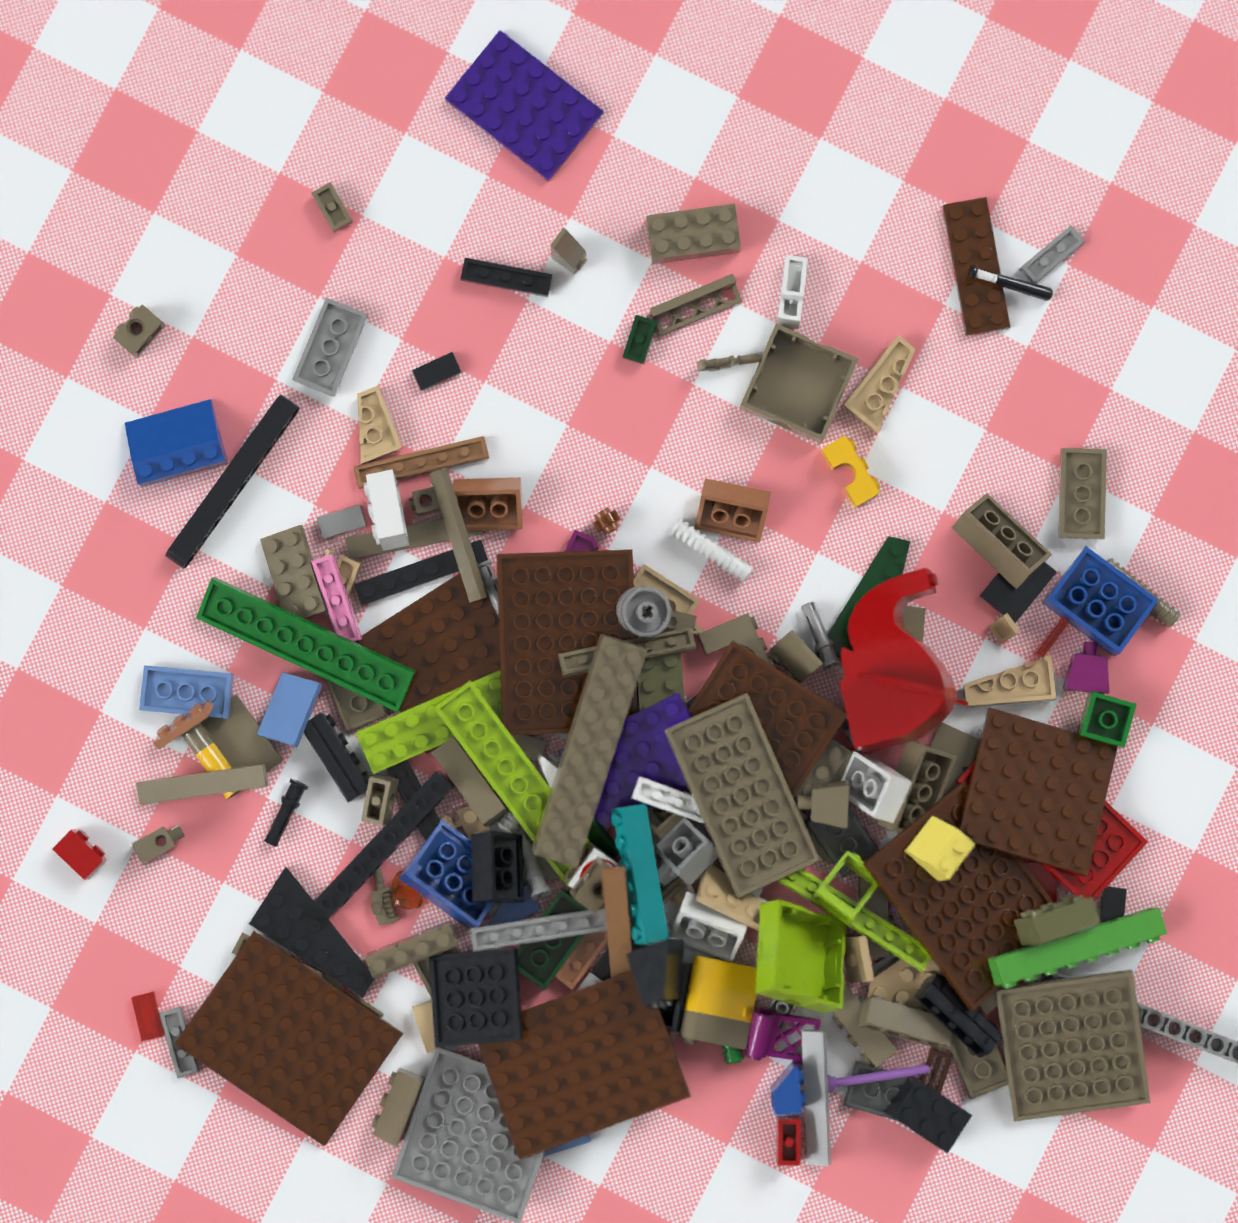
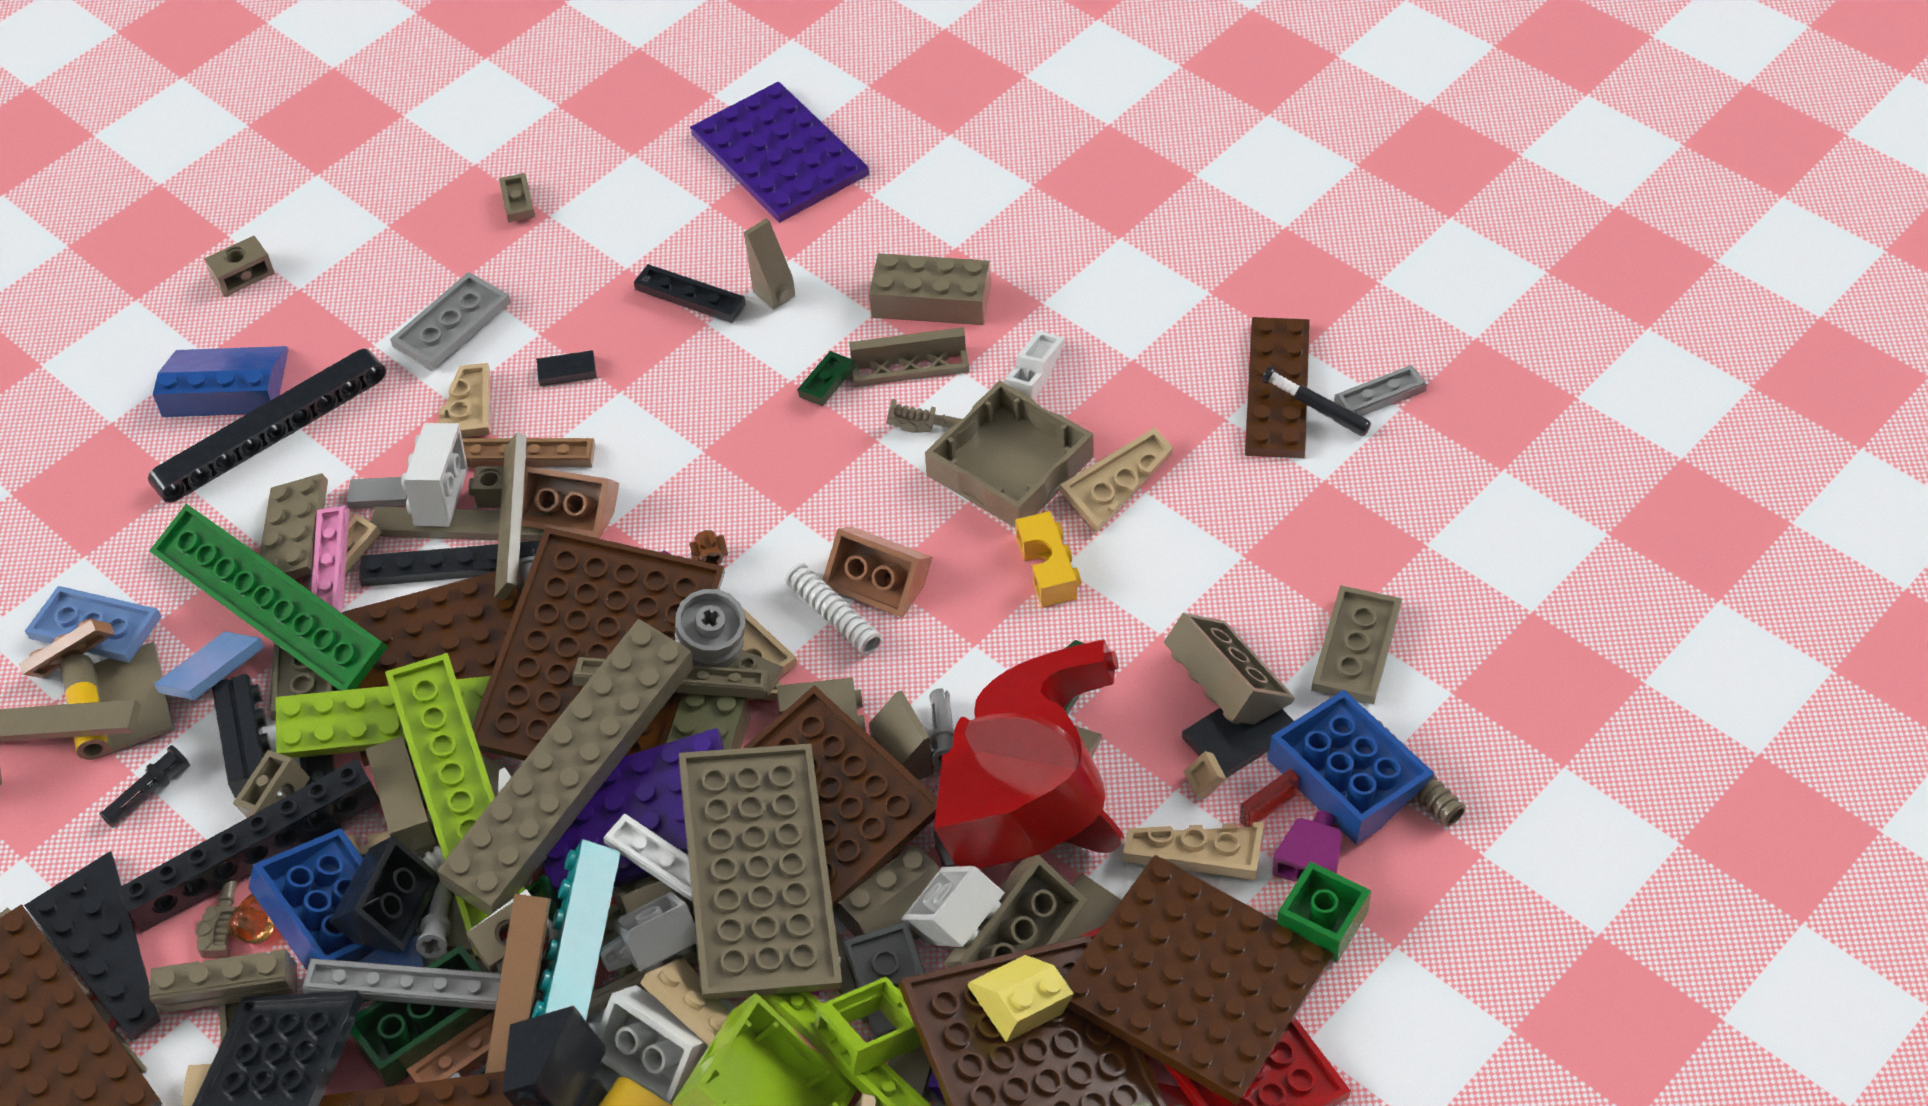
camera: 20 degrees right, 35 degrees down
dark tan torso [798,780,849,828] -> none

